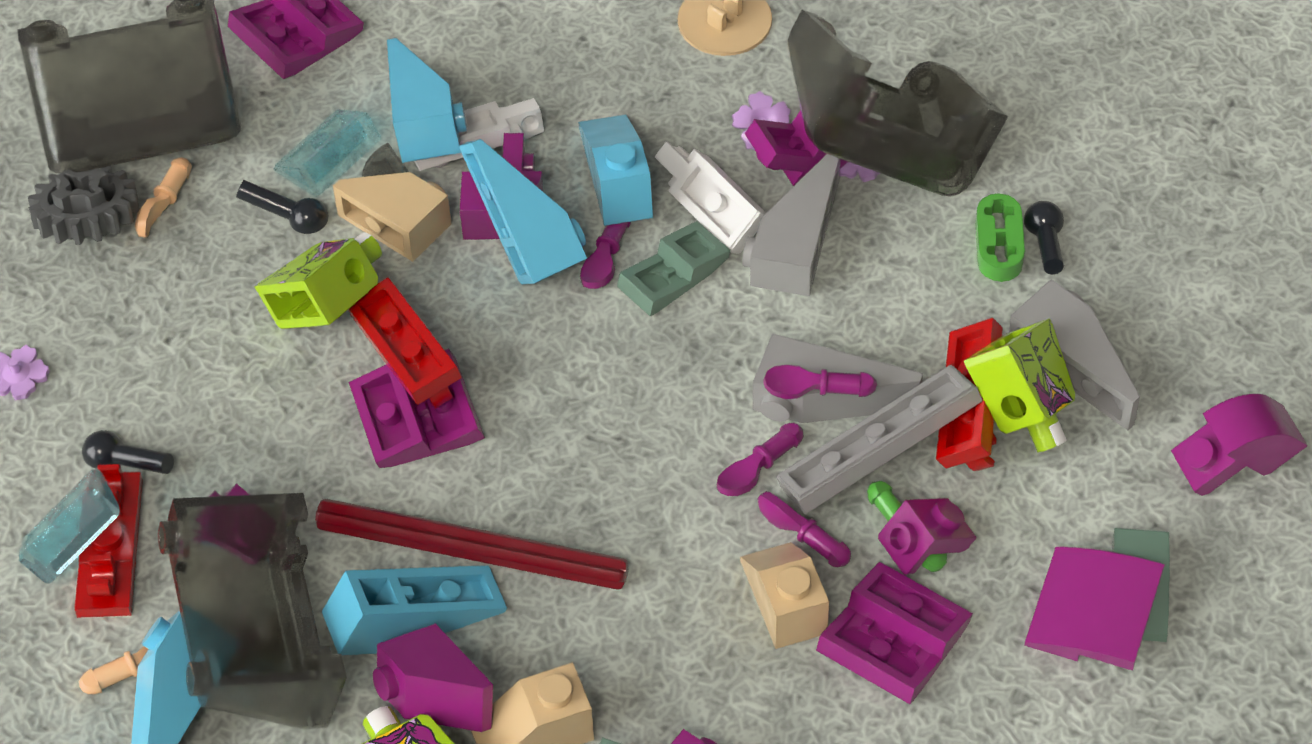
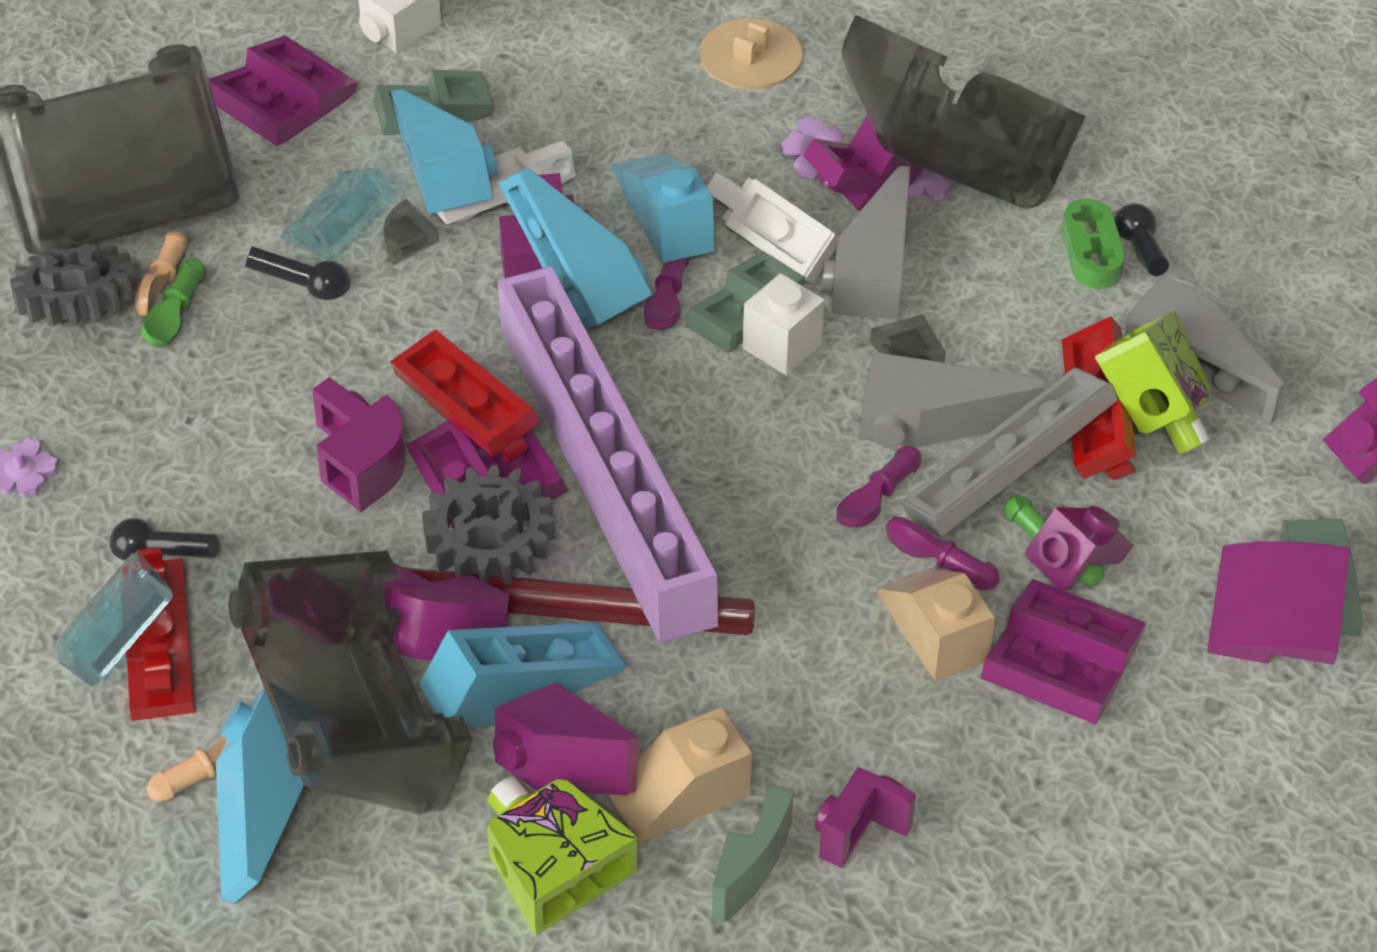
camera: 10 degrees left, 5 degrees down
lime torso [254,232,382,329] -> none
tan slope [333,172,451,262] -> none
magenta piece [763,365,877,399] -> none
none -> bright green piece [140,258,205,347]
none -> magenta brick [312,377,406,512]
none -> magenta brick [369,562,509,661]
none -> sand green slope [373,70,493,135]
none -> dark grey gear [422,465,555,584]
none -> lavender brick [498,266,718,644]
none -> white brick [743,273,825,375]
none -> clear smoke tile [870,314,946,363]

